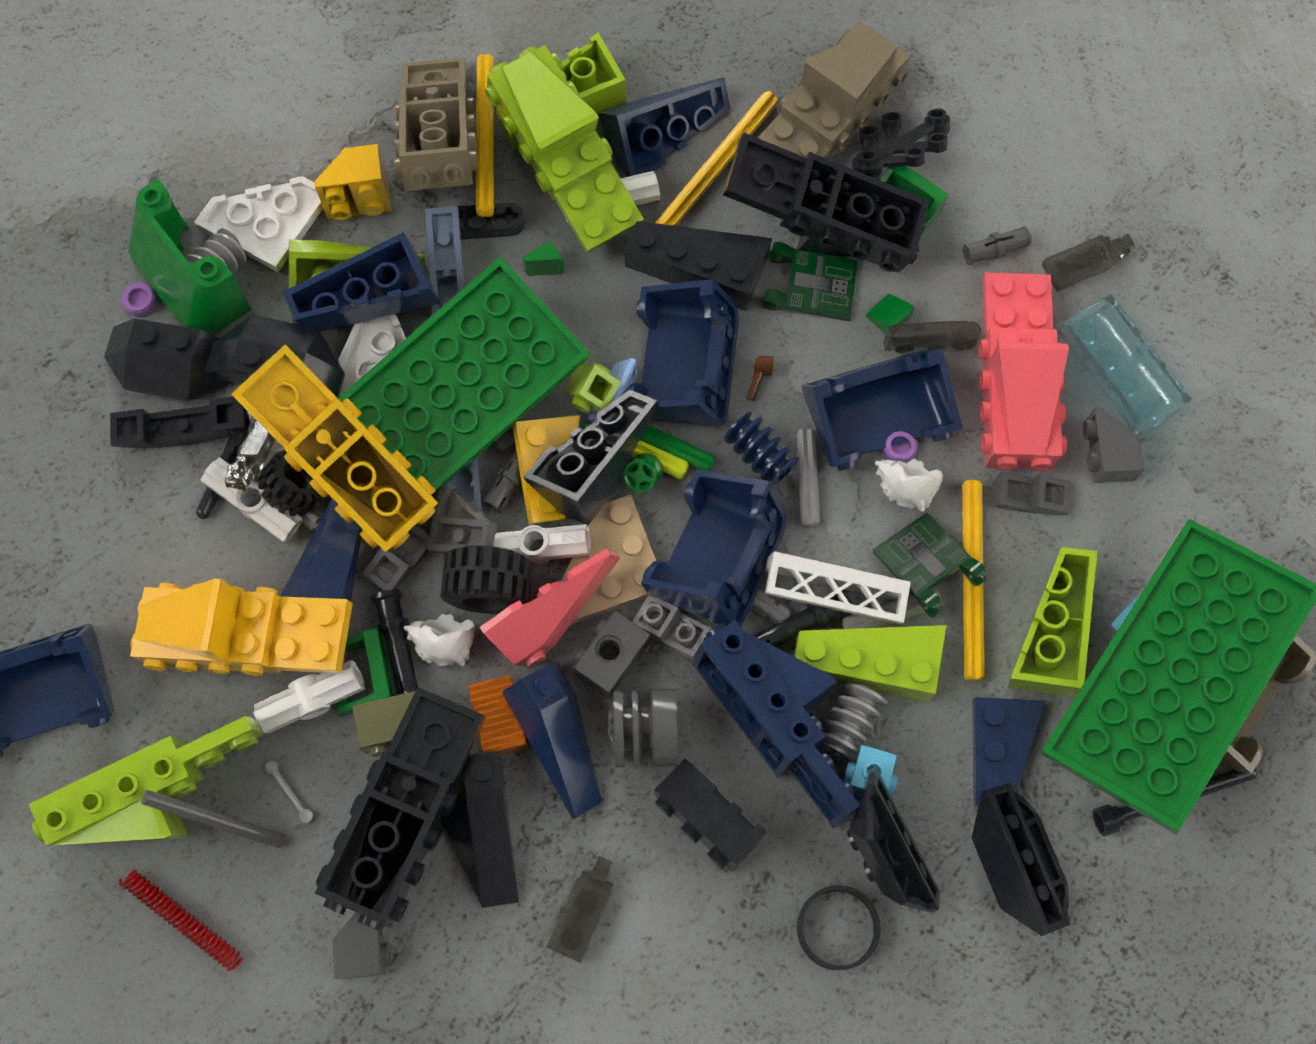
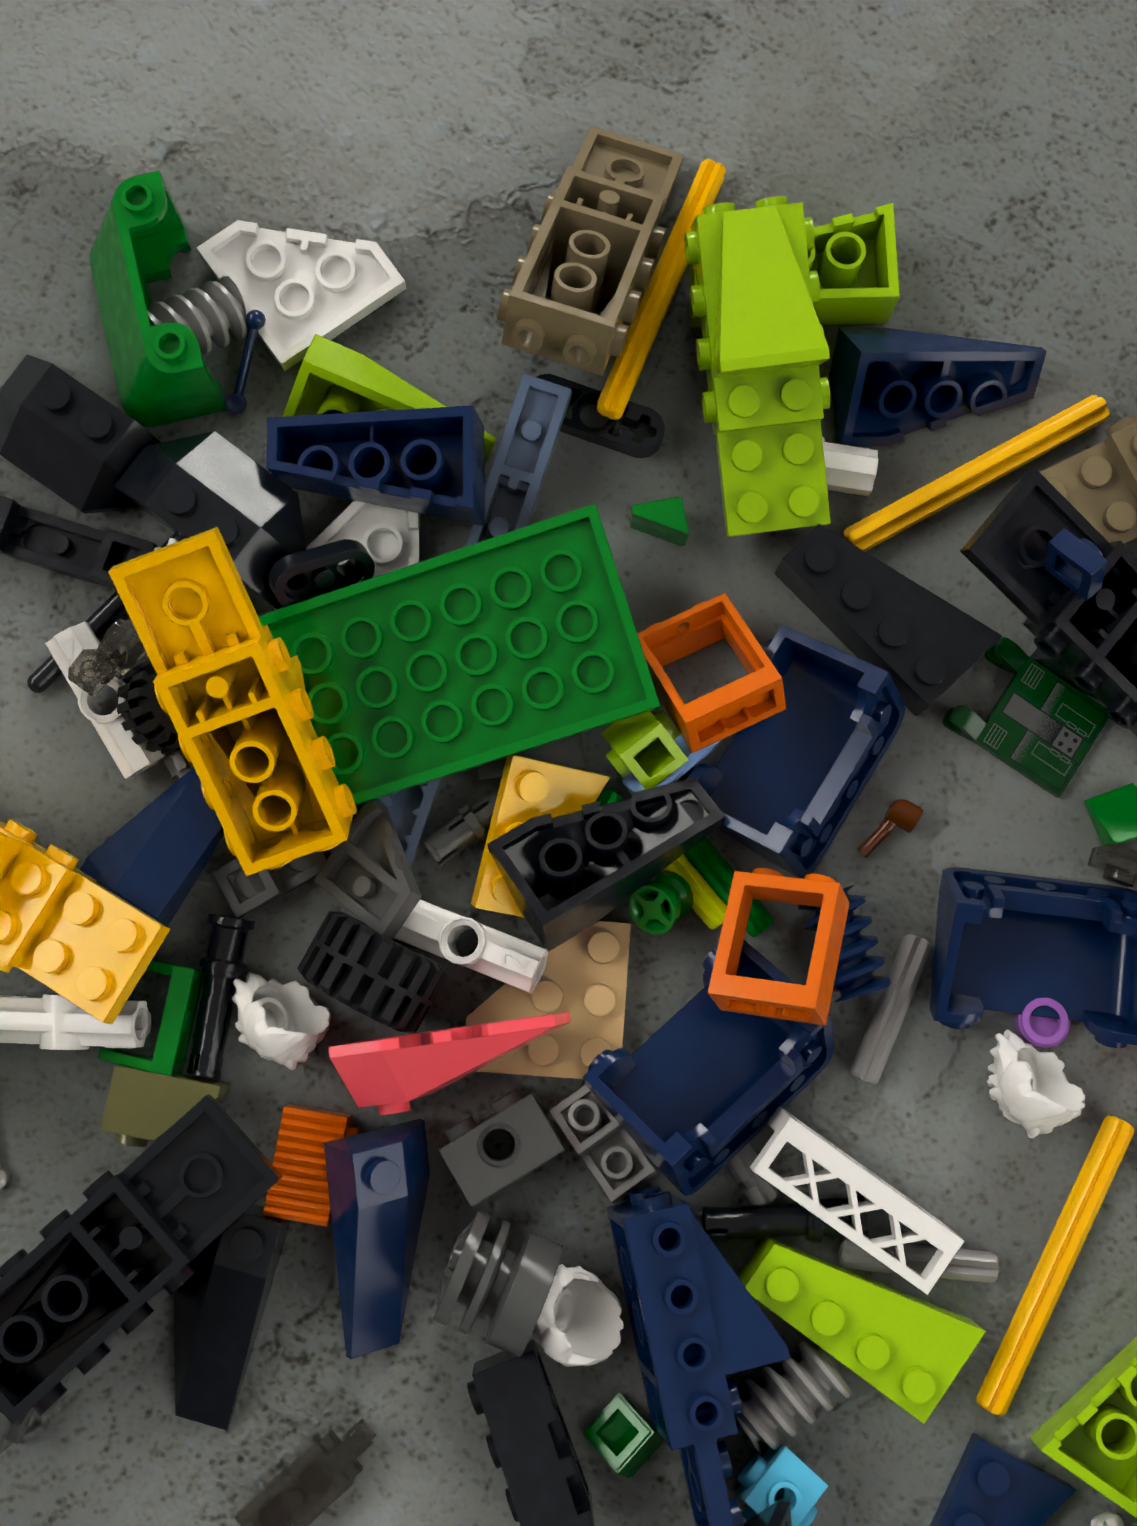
camera: 20 degrees right, 10 degrees up
medium lavender tile [121,283,158,318] -> none
yellow slope [314,144,391,220] -> none
dark green flag [873,512,986,617] -> none
none -> dark blue hinge [225,309,266,414]
none -> black plate [268,539,375,607]
none -> white hair [531,1264,624,1367]
none -> green slope [583,1393,664,1478]
none -> orange window [638,593,786,753]
none -> orange window [707,868,850,1026]
none -> dark blue plate [1045,528,1108,602]

